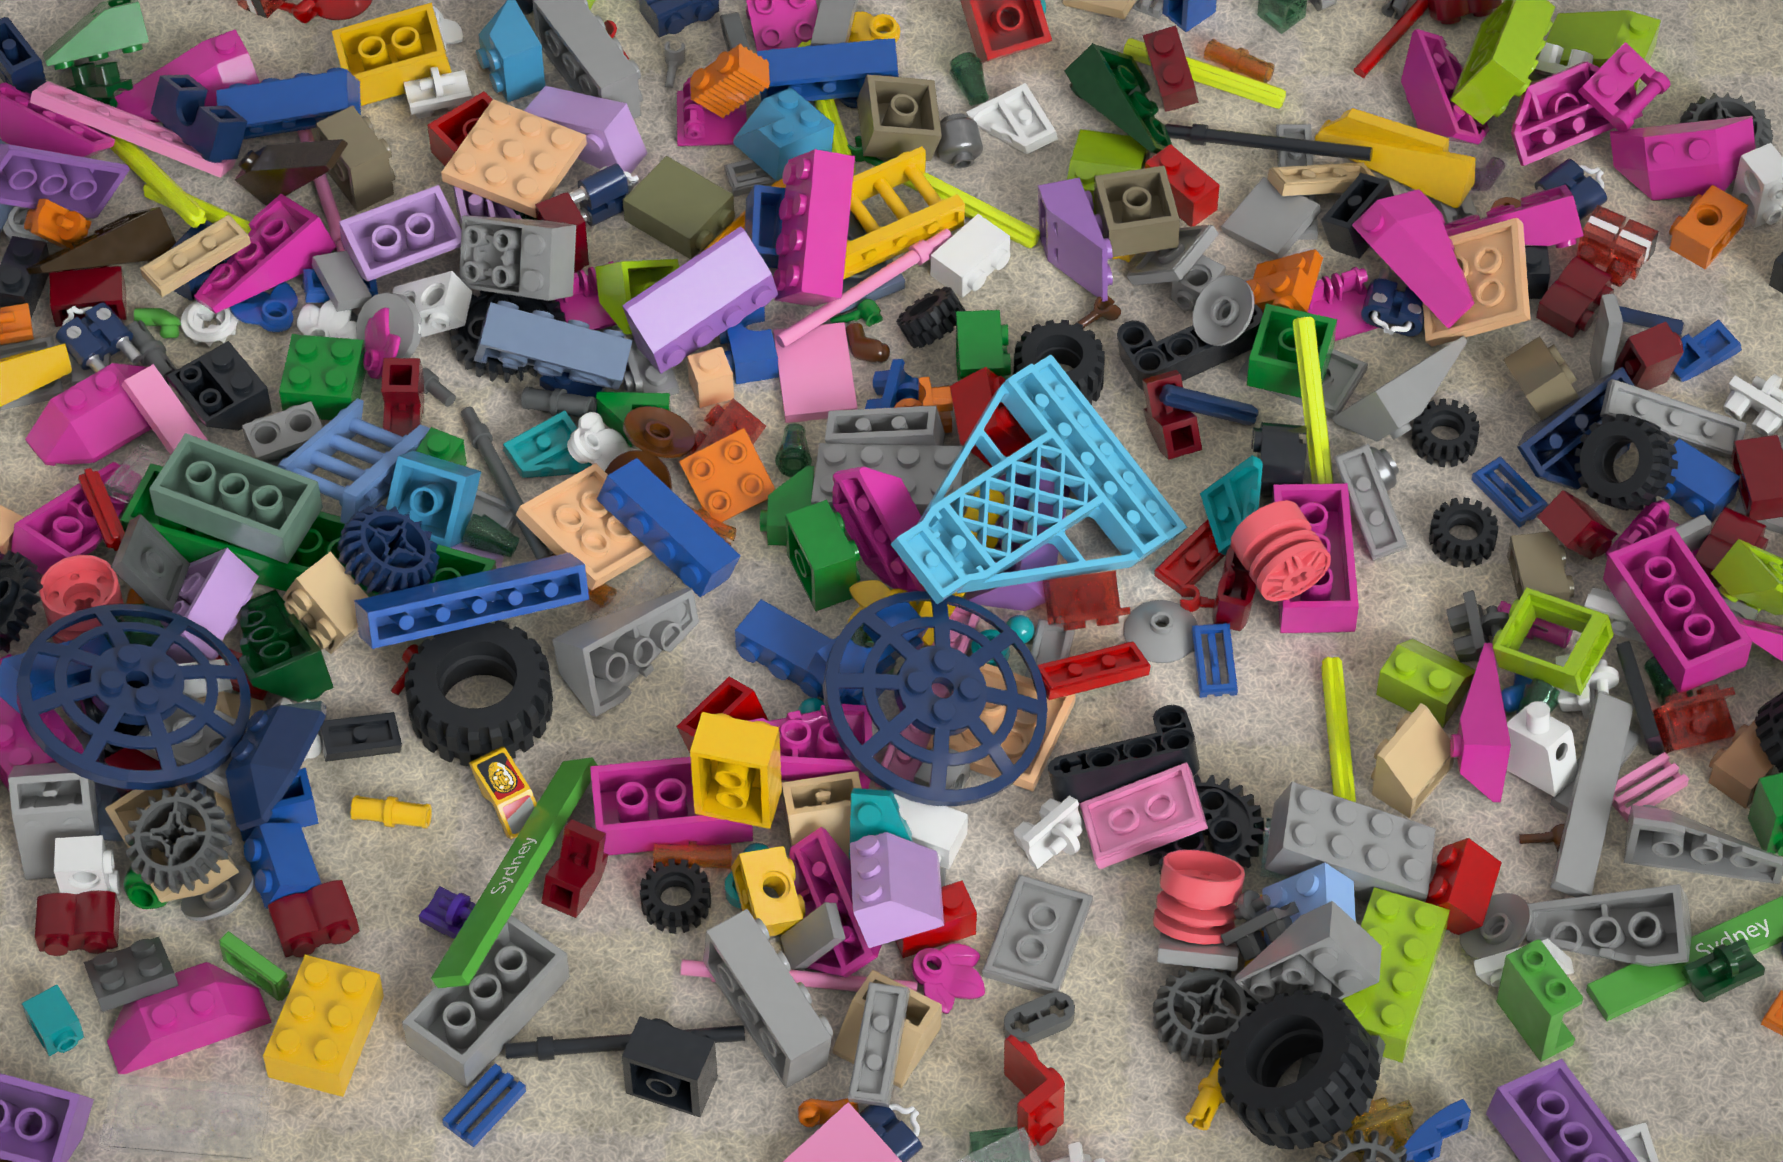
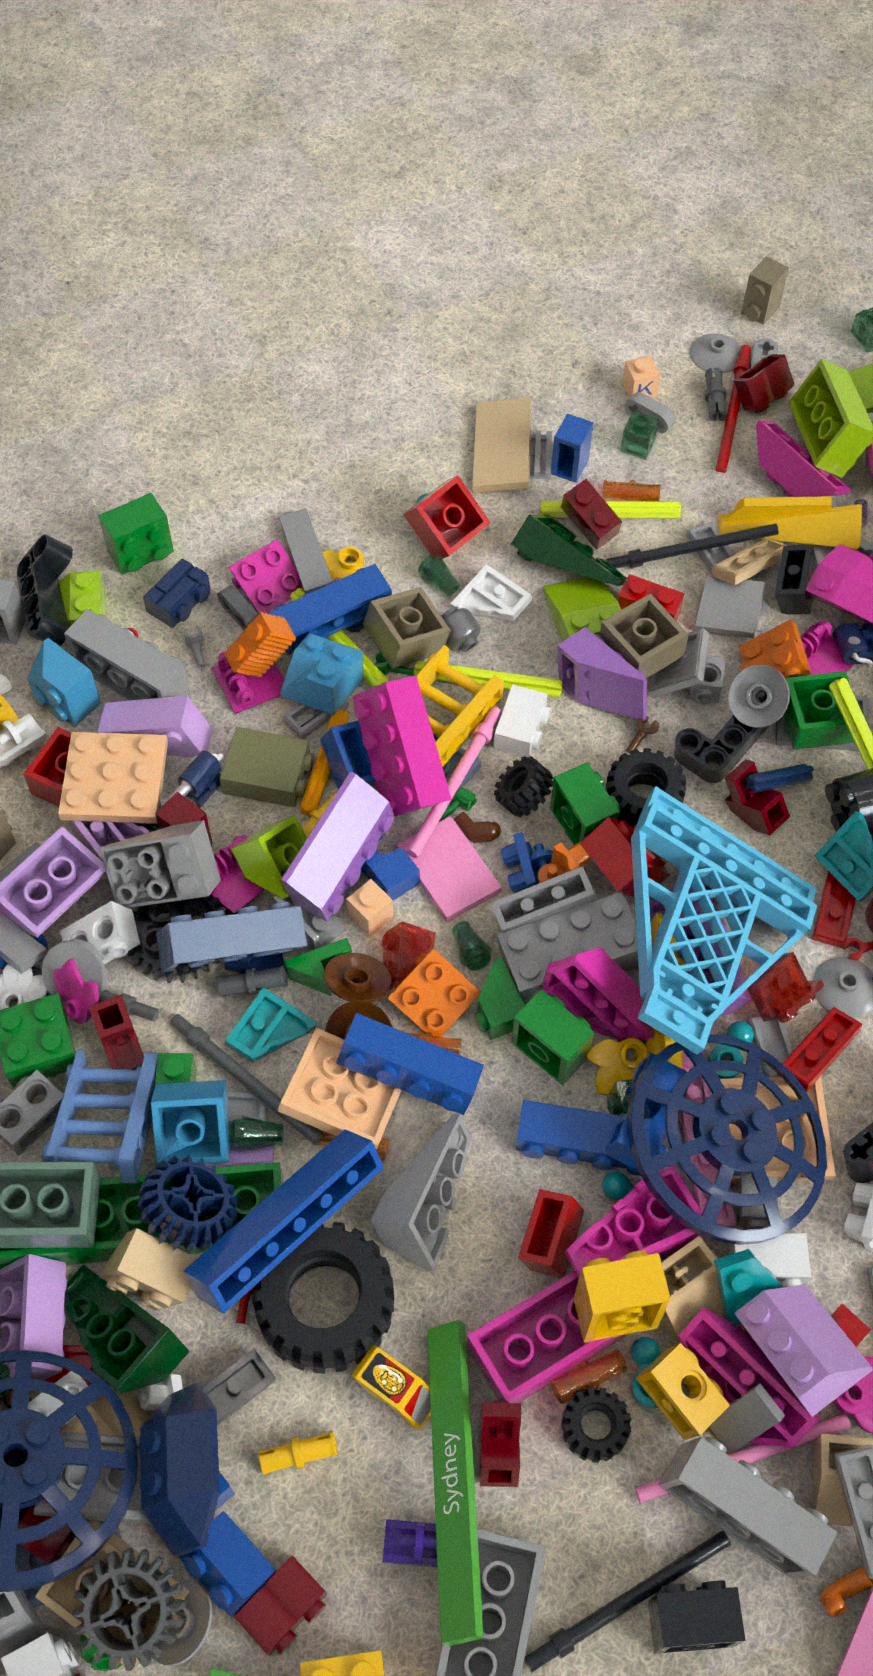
camera: 25 degrees left, 5 degrees up
white plate [567,412,628,472] -> none

